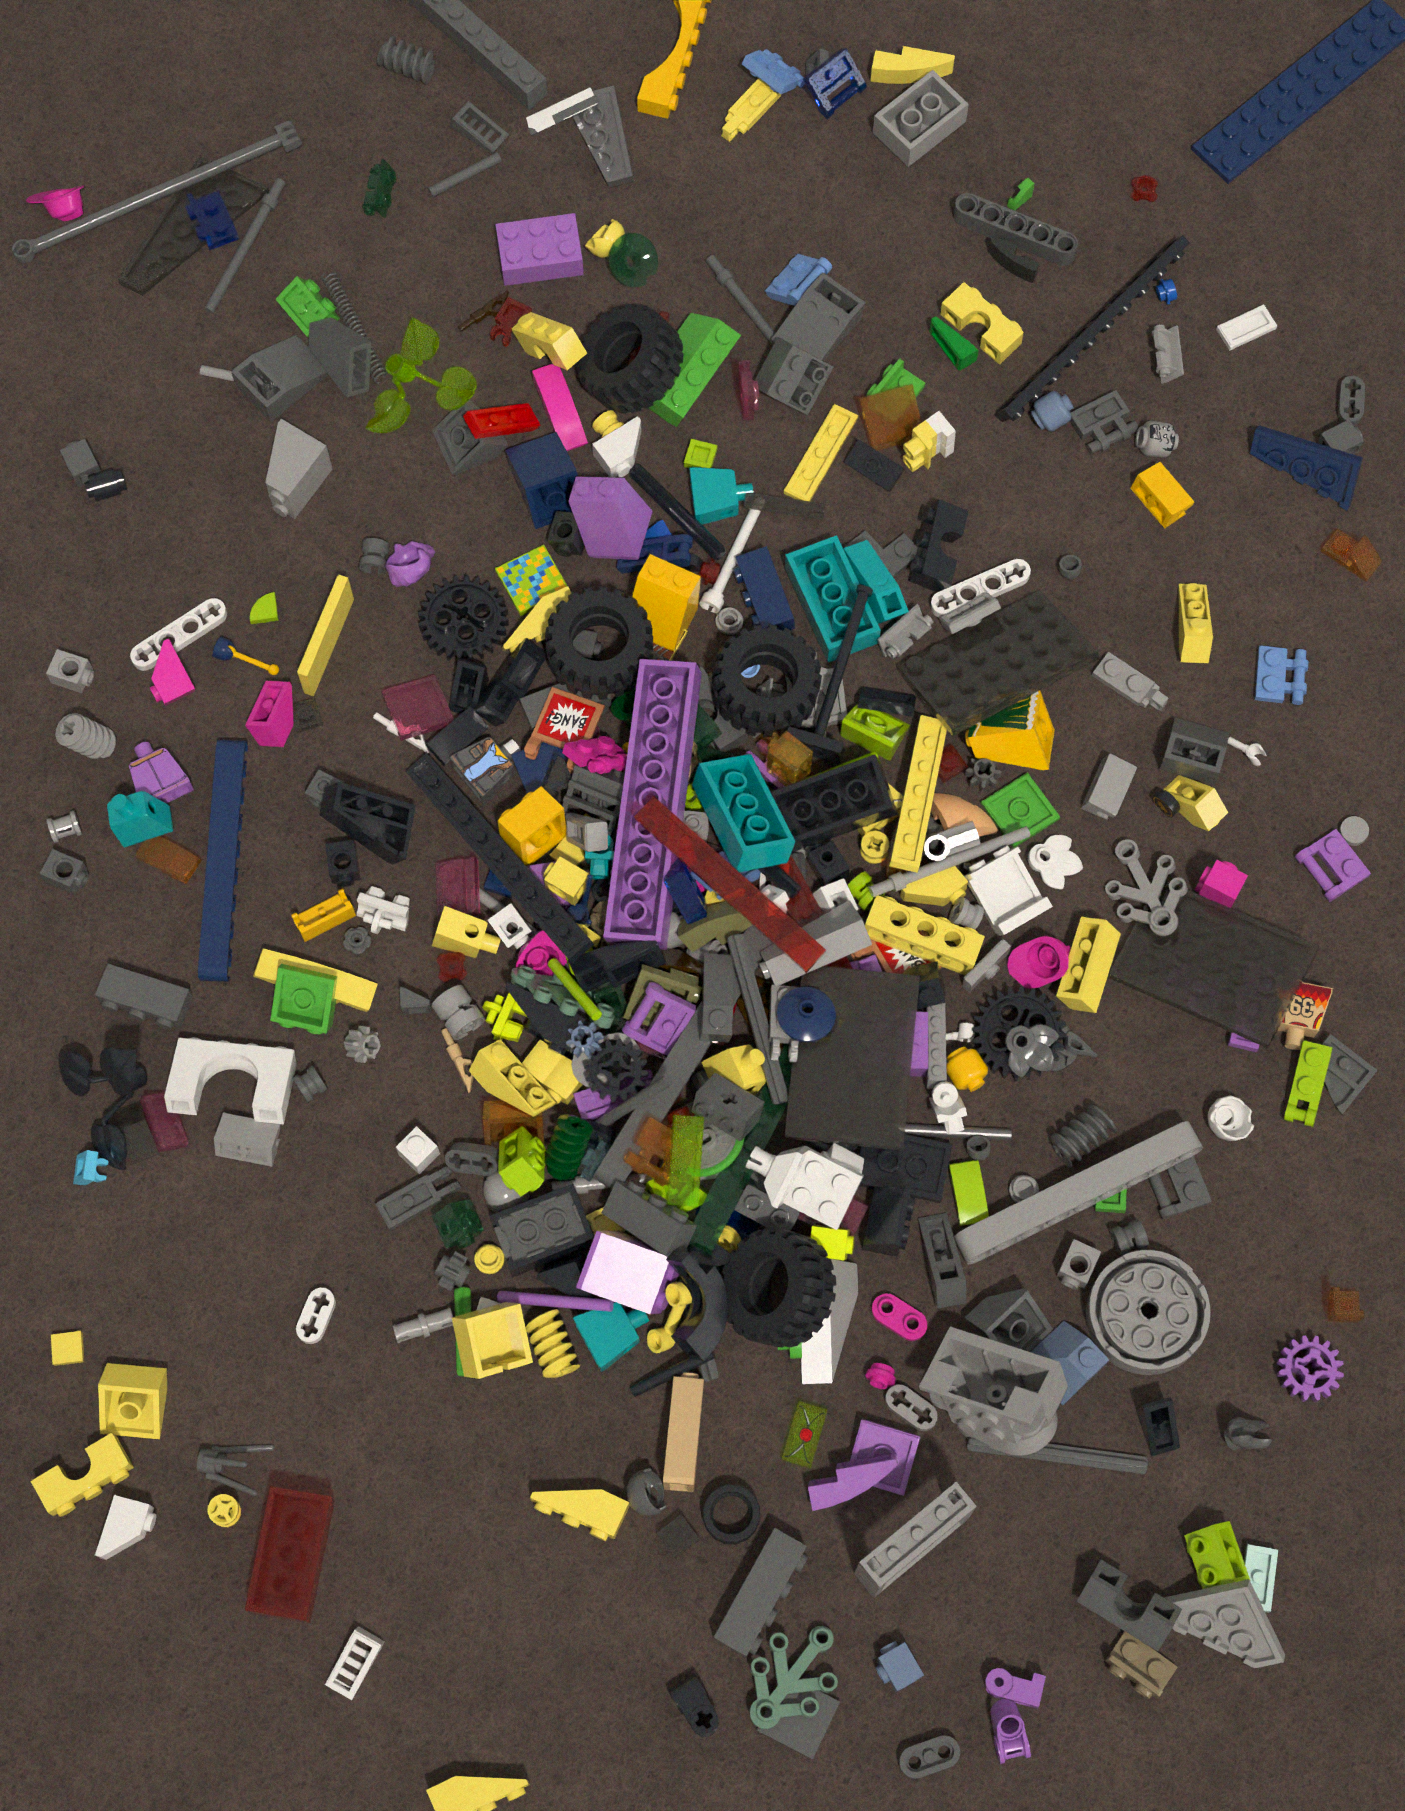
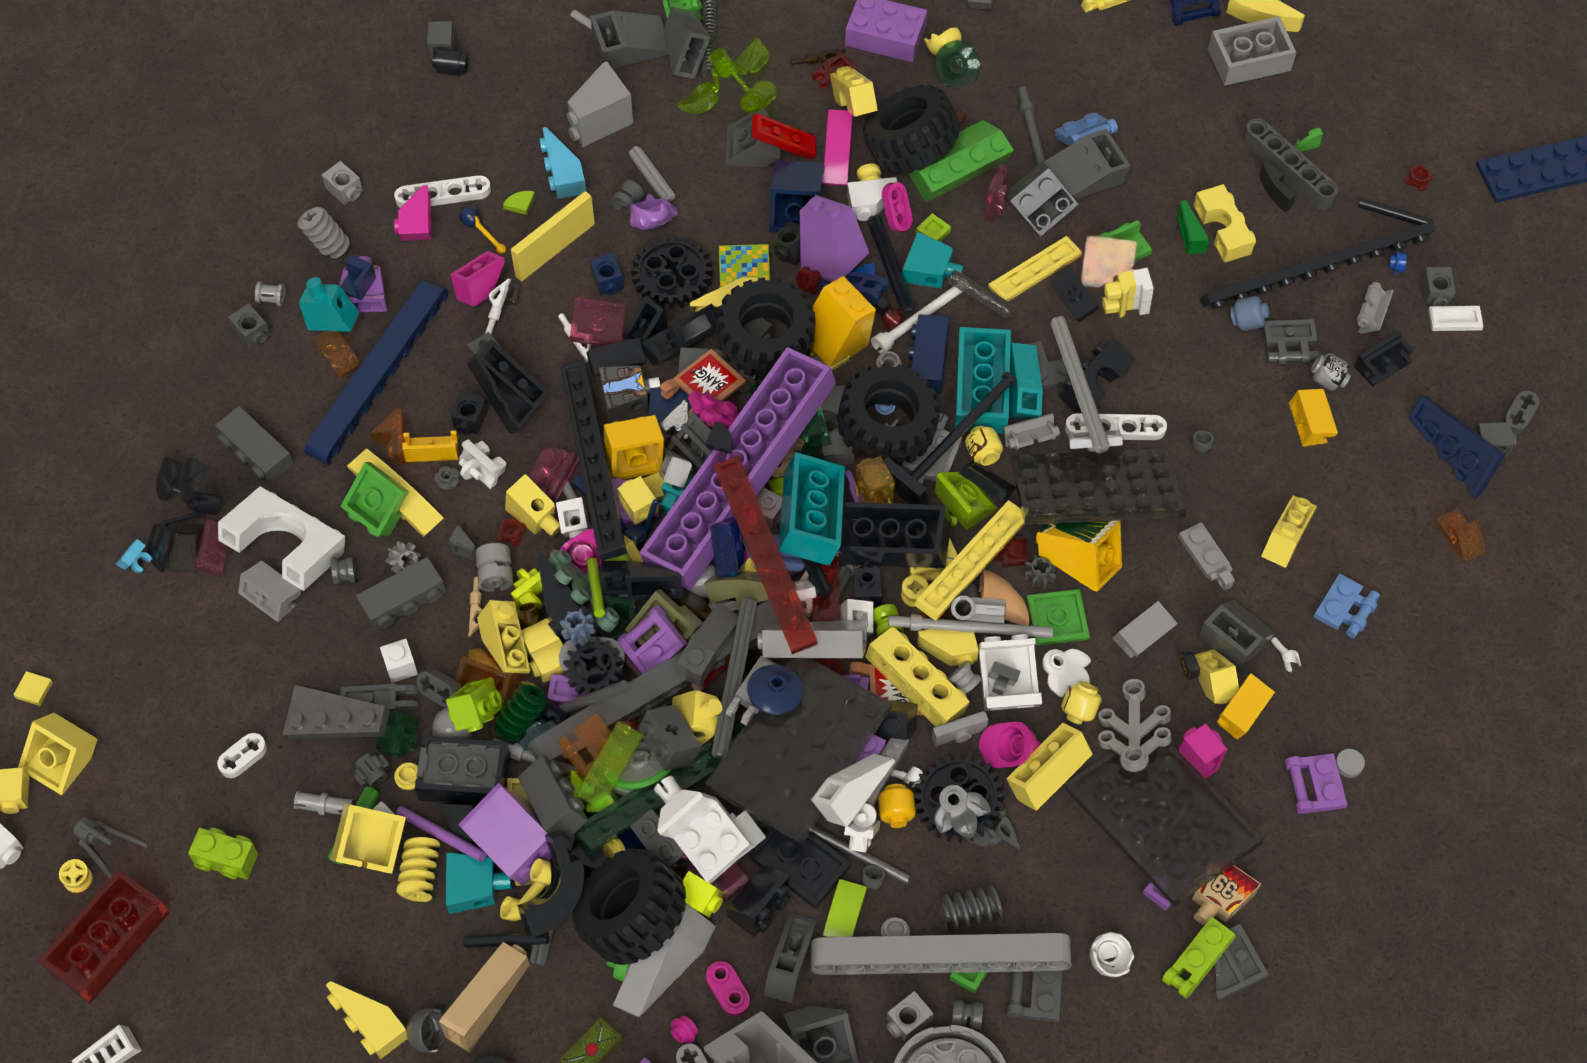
camera: 25 degrees right, 10 degrees down
none -> lime brick [188,828,258,880]
none -> flat silver wing [282,685,390,739]
none -> dark blue panel [341,255,376,301]
none -> dark grey brick [356,557,446,631]
none -> clear orange slope [371,408,406,465]
none -> white hand [485,278,511,334]
none -> dark brown hinge [516,602,540,625]
none -> medium azure slope [539,127,586,199]
none -> dark blue brick [589,252,624,296]
none -> light grey axle [629,146,675,202]
none -> black tile [705,421,734,454]
none -> clear red plate [796,266,820,294]
none -> white slope [811,753,895,827]
none -> dark pink plate [882,182,913,231]
none -> light yellow head [965,426,1003,466]
none -> dark grey tile [988,662,1021,695]
none -> light grey axle [1051,316,1110,453]
none -> light yellow head [1061,681,1102,724]
none -> yellow hinge [1217,673,1275,740]
none -> black hinge [1354,331,1413,387]
none -> black bar [1358,198,1433,226]
none -> dark grey brick [1421,267,1455,306]

